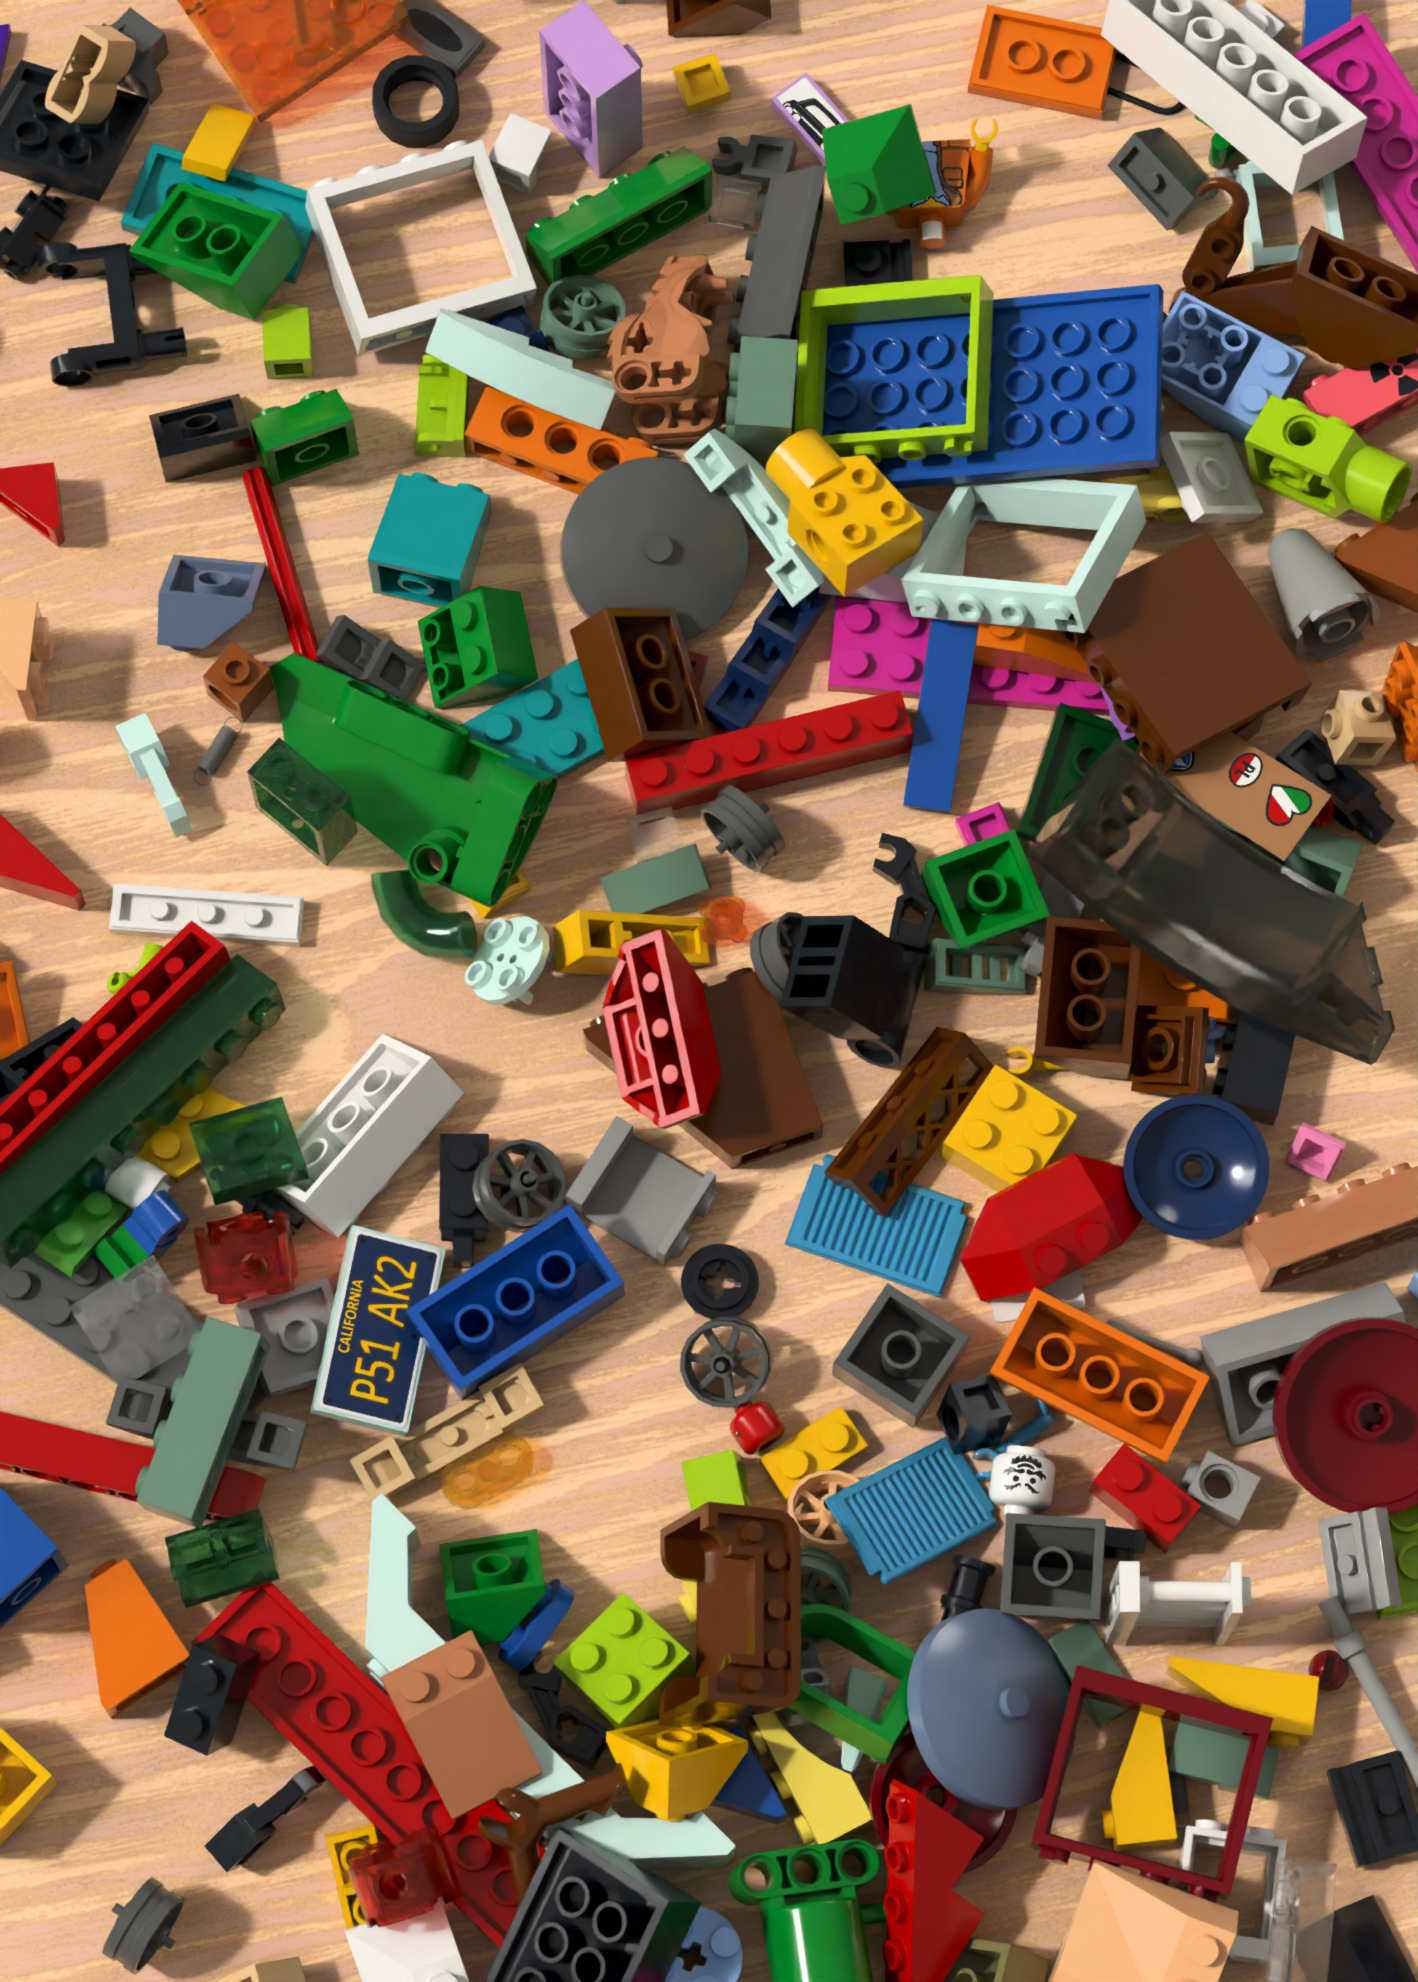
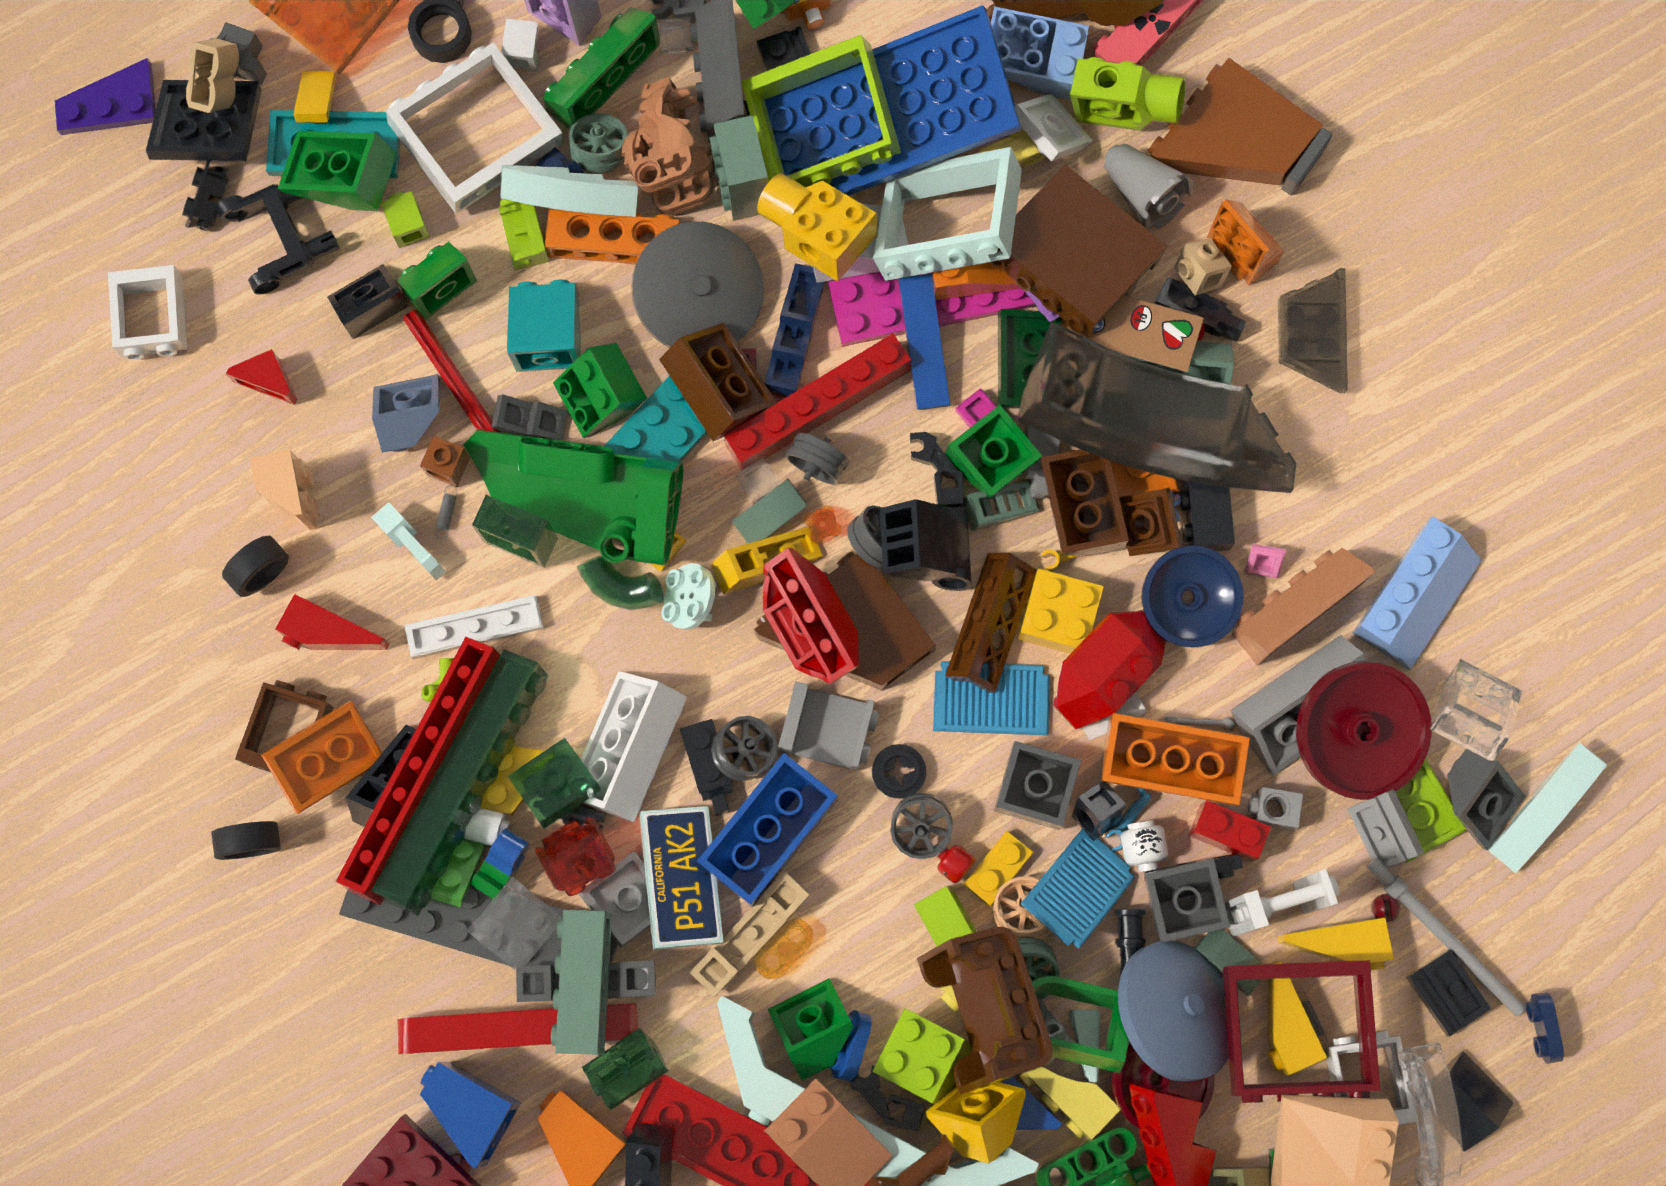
camera: 15 degrees left, 5 degrees up
light aqua slope [684,429,824,608] -> none
sand green slope [1168,1722,1279,1800] -> none

